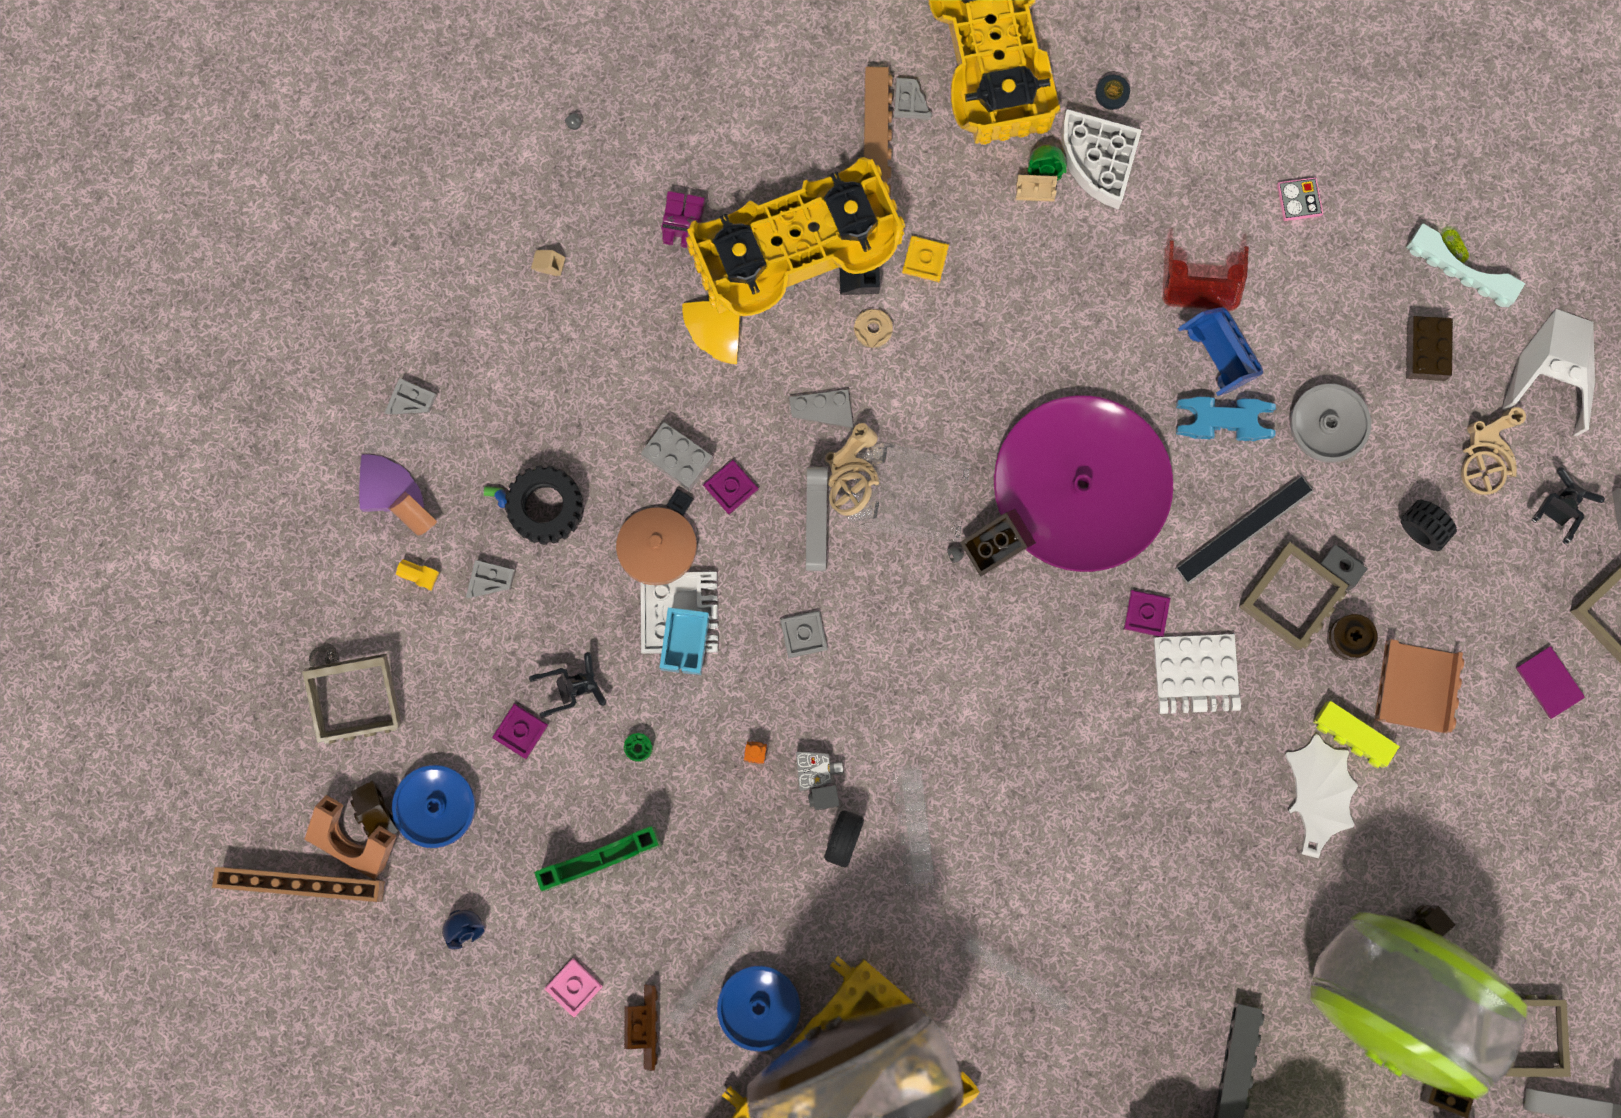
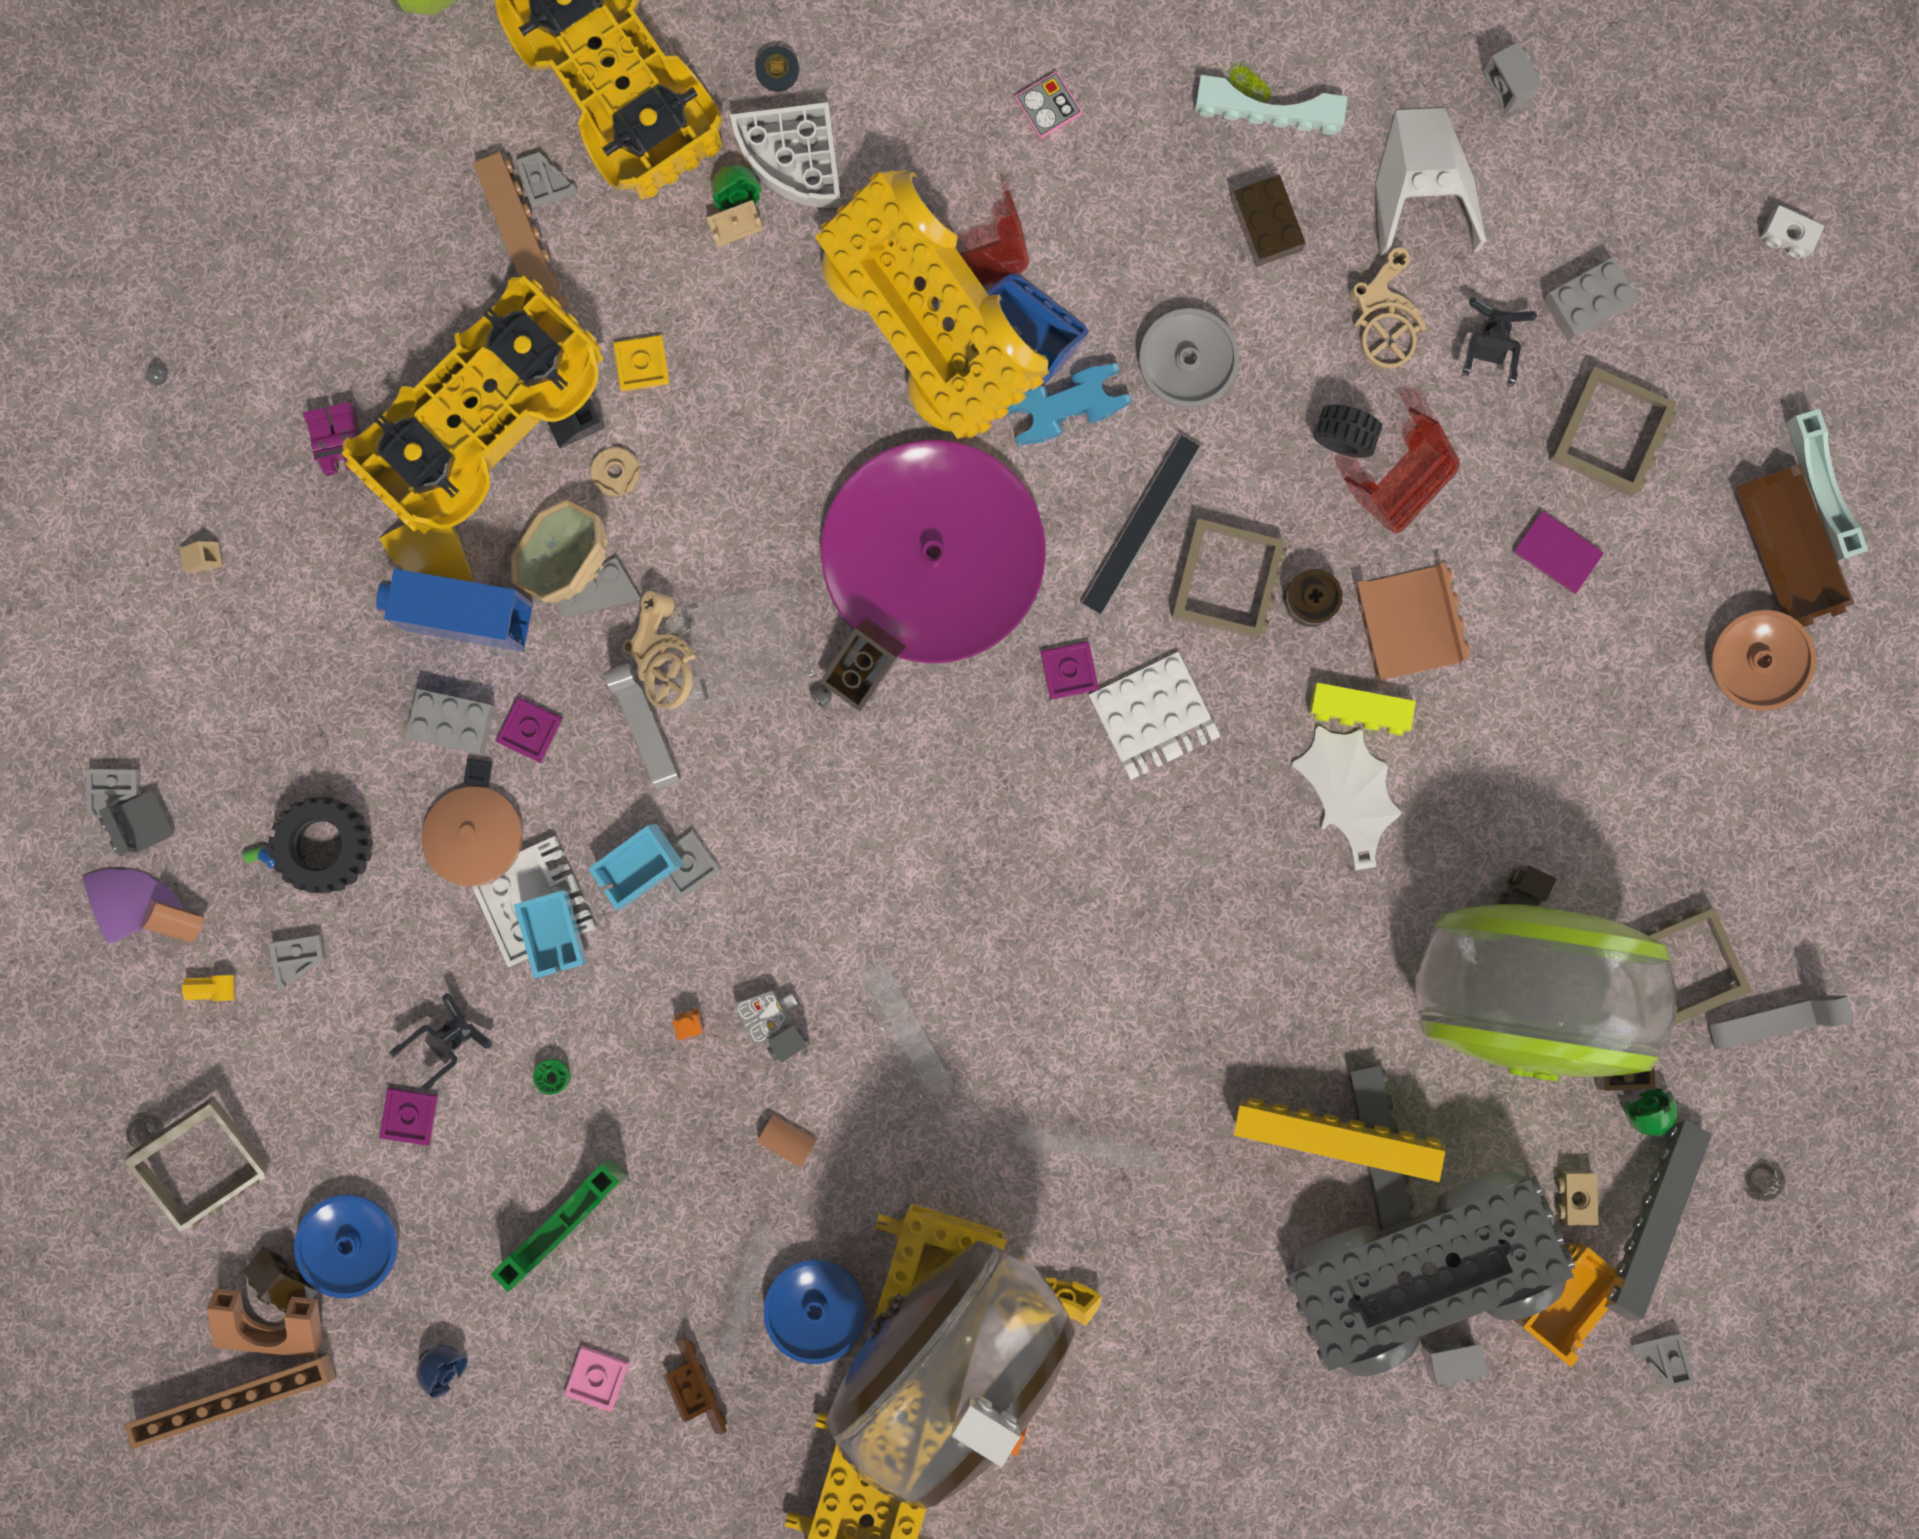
camera: 20 degrees left, 5 degrees up
black tyre [824,810,864,867] -> none
dark grey brick [1319,545,1368,591] -> none
none -> dark grey bracket [98,791,174,857]
none -> blue brick [376,569,533,652]
none -> clear light blue rock [511,499,608,603]
none -> medium azure piece [588,824,684,910]
none -> nougat brick [757,1114,817,1167]
none -> yellow piece [815,170,1049,439]
none -> yellow brick [1234,1097,1446,1182]
none -> clear red windscreen [1343,407,1460,533]

